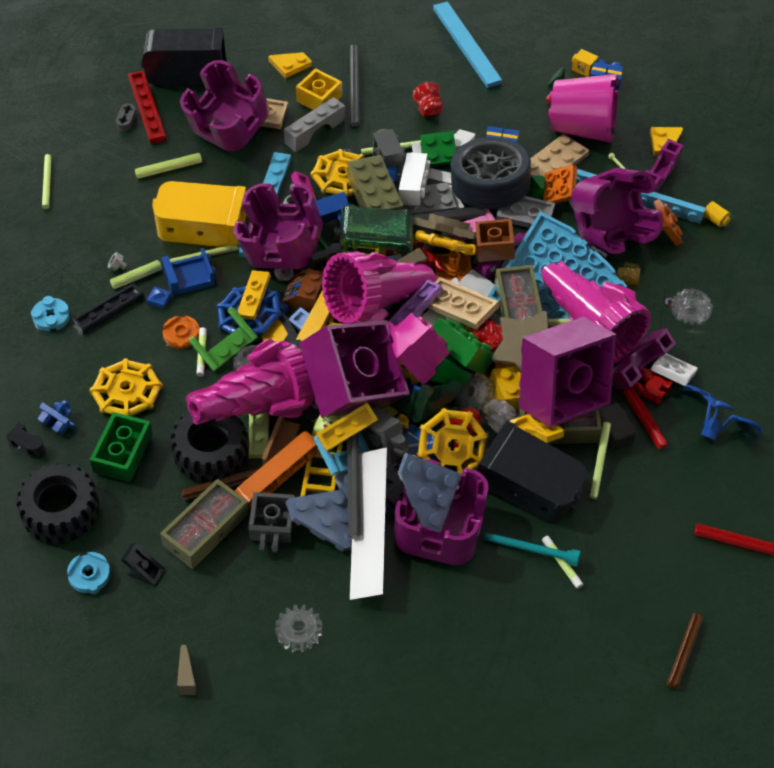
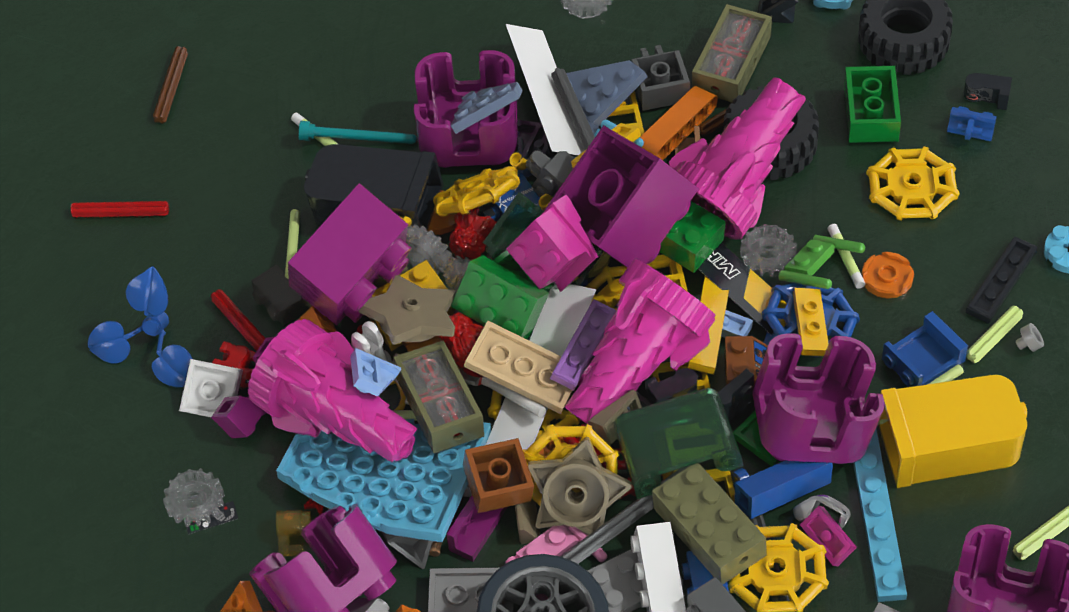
camera: 170 degrees right, 0 degrees up
blue tile [147,287,172,309] -> none
none -> light blue wing [350,348,401,396]

